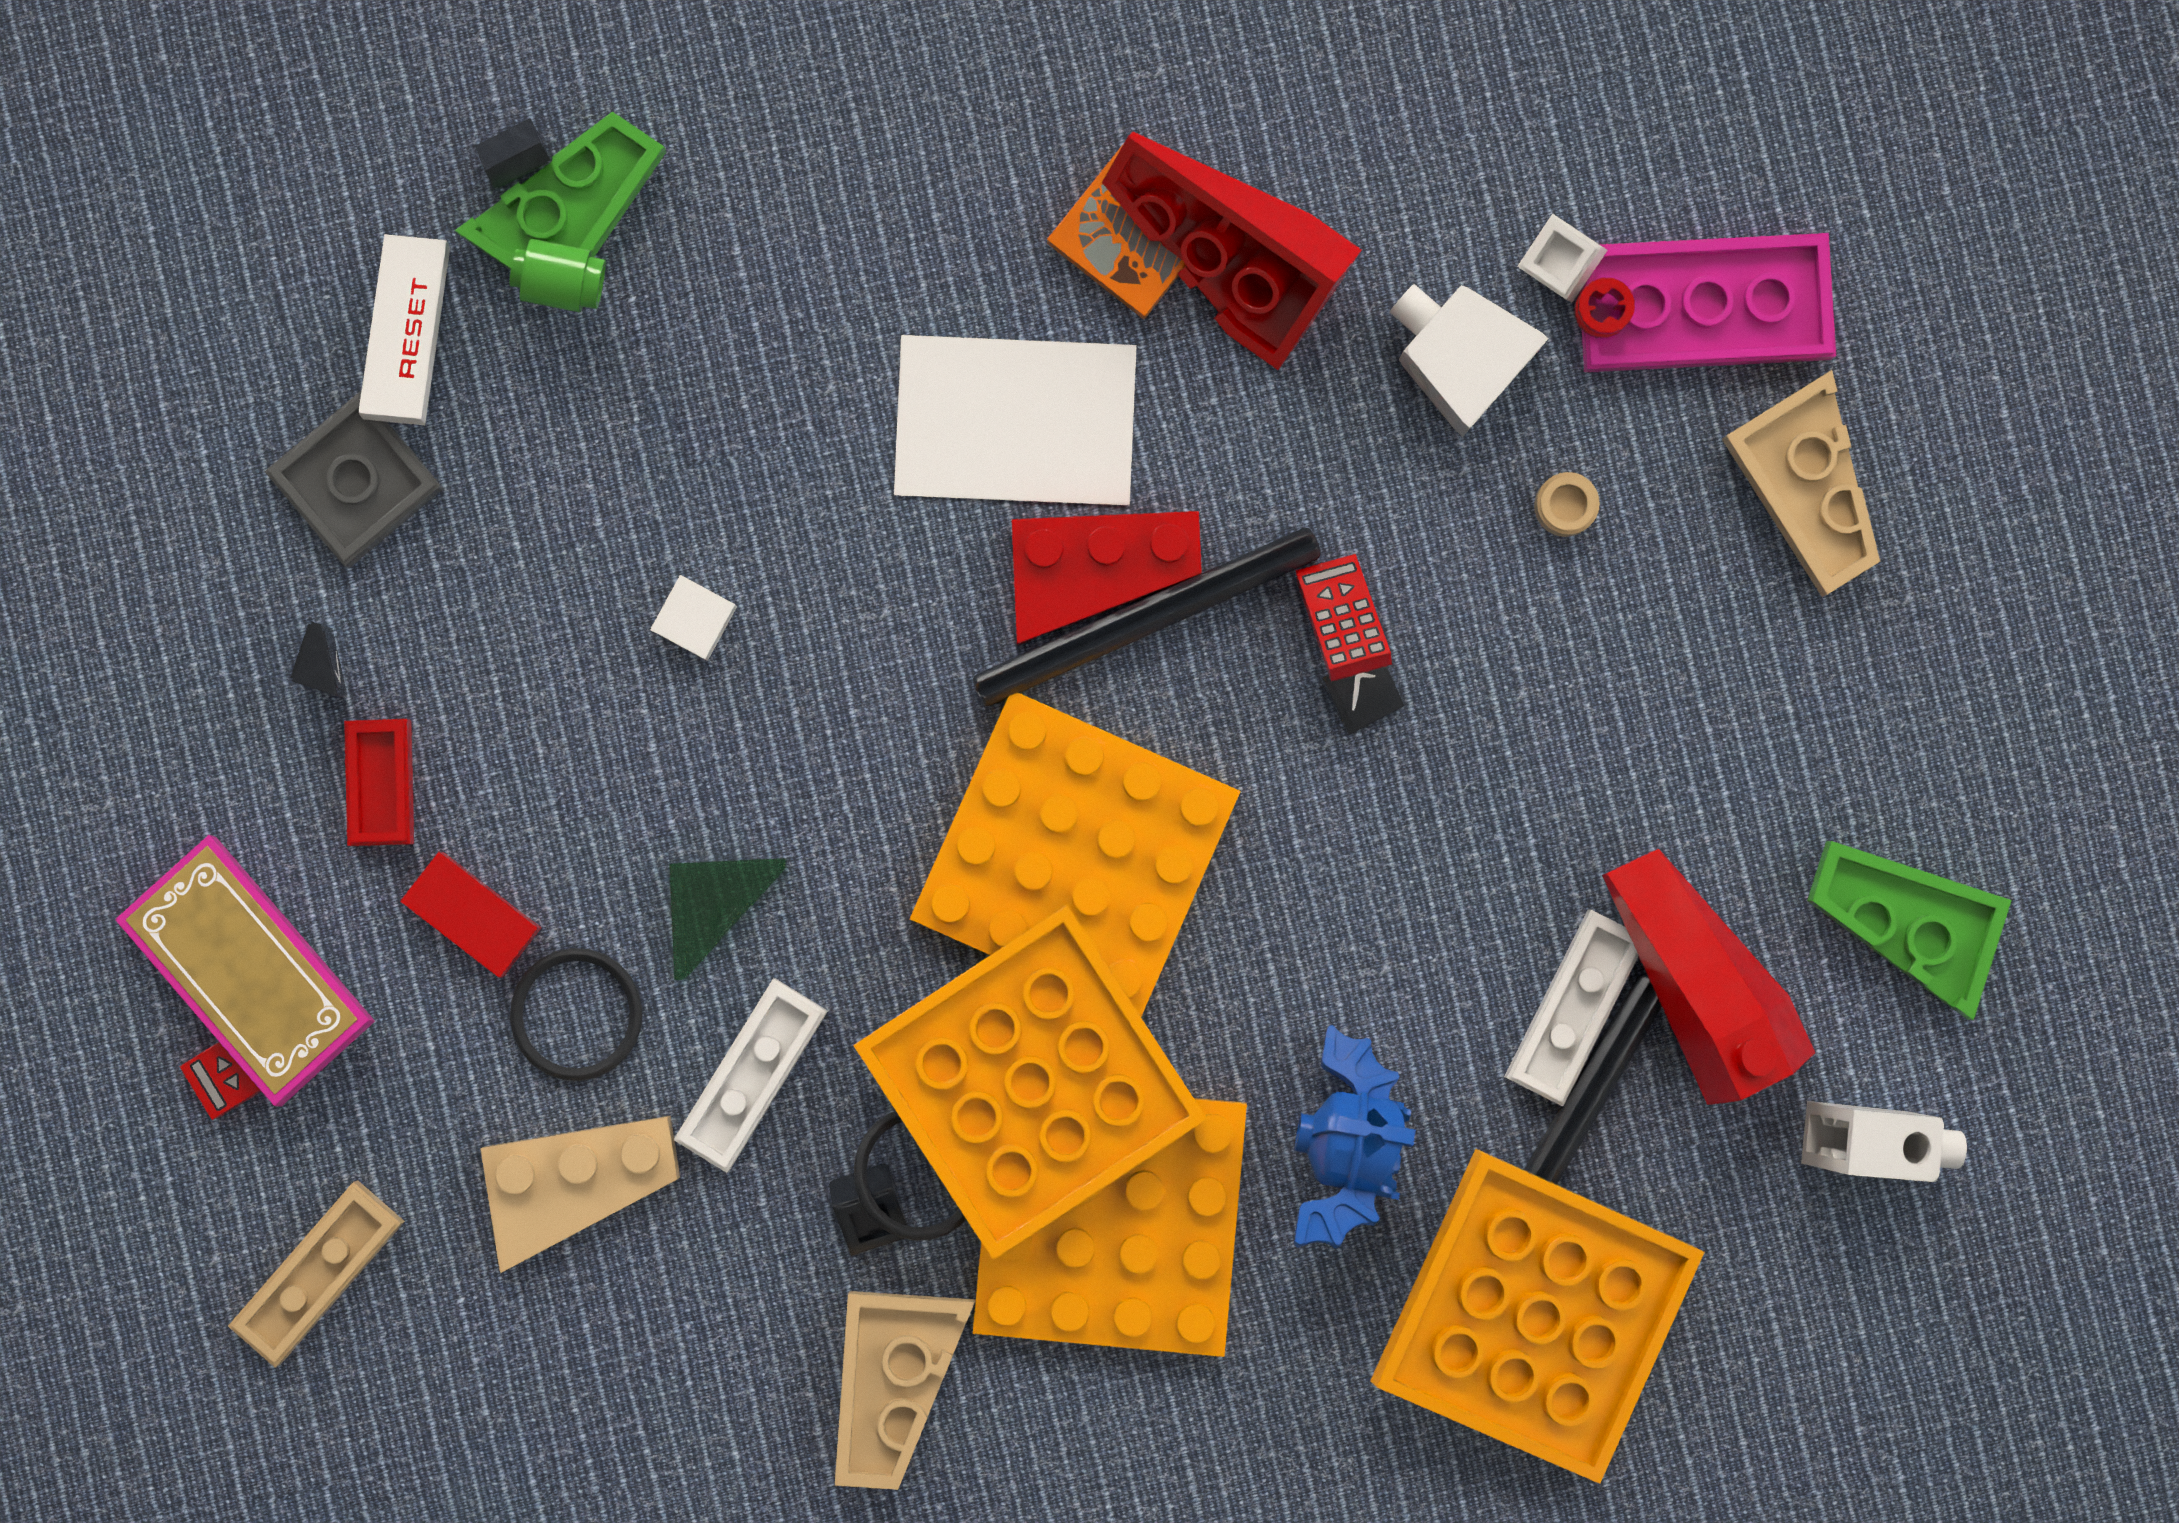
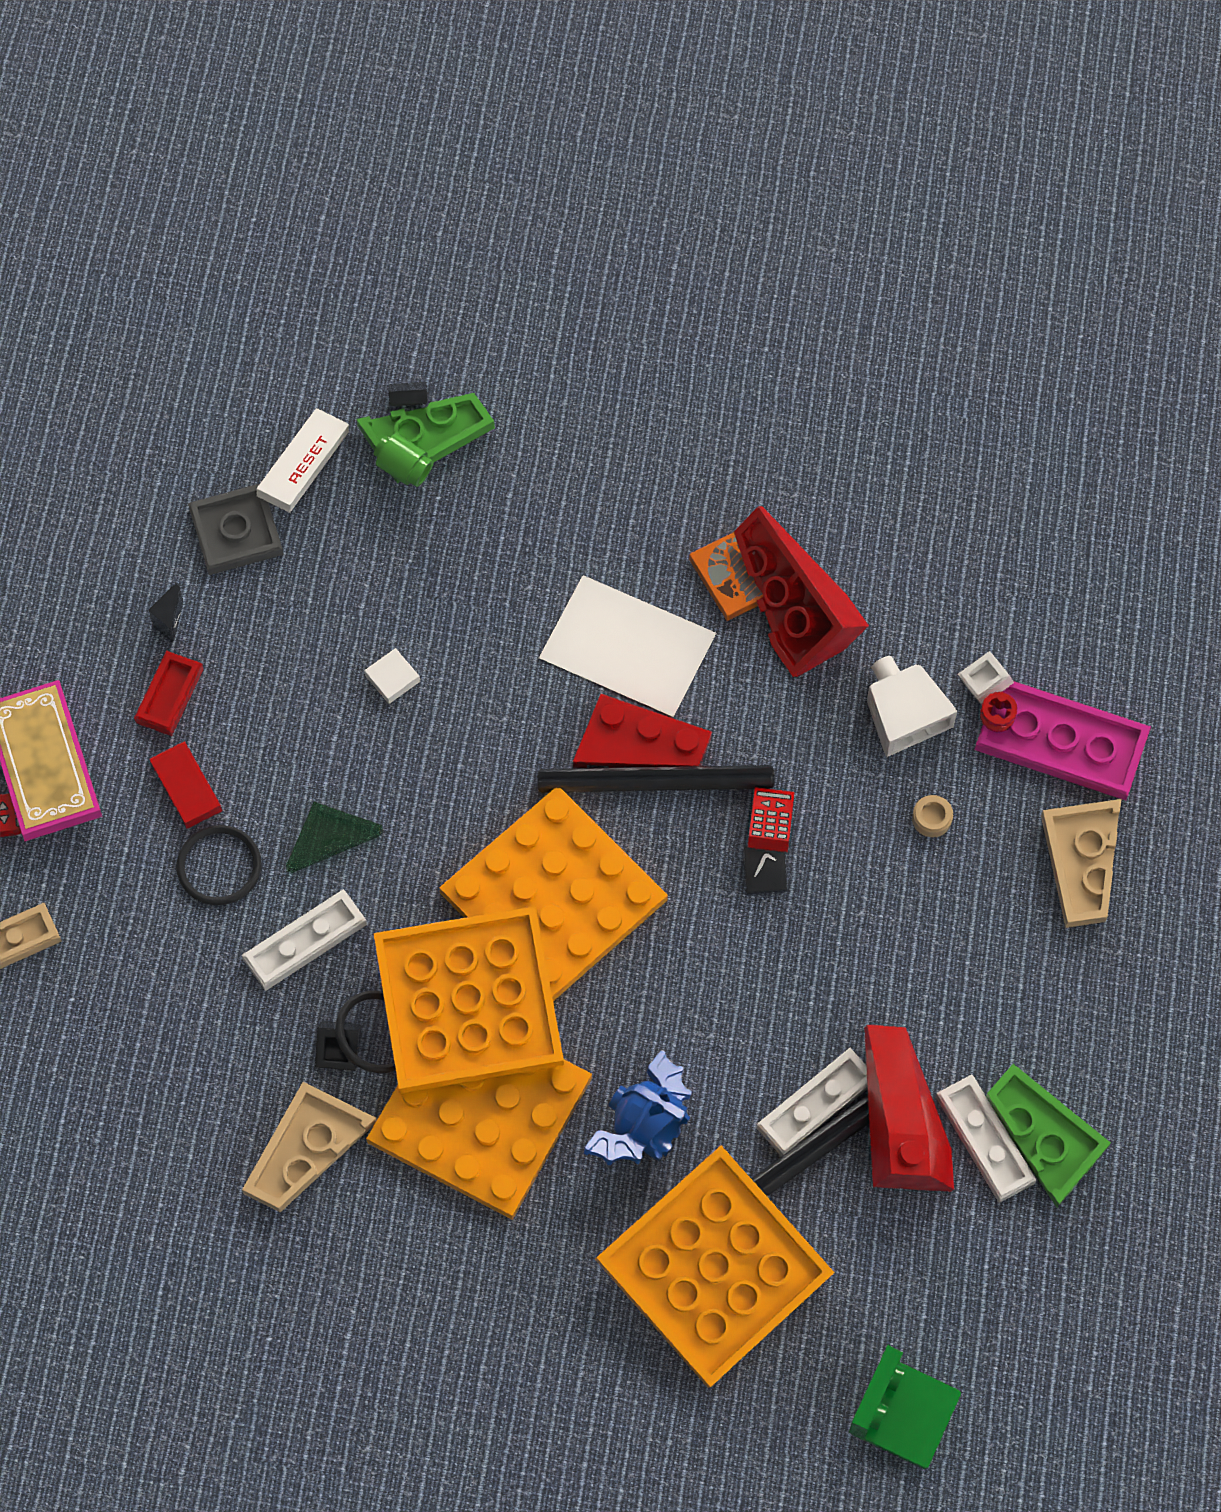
camera: 25 degrees right, 20 degrees down
tan wing [480,1116,680,1273] -> none
white torso [1801,1101,1967,1182] -> none
none -> green bracket [848,1345,961,1469]
none -> white tile [936,1074,1036,1203]

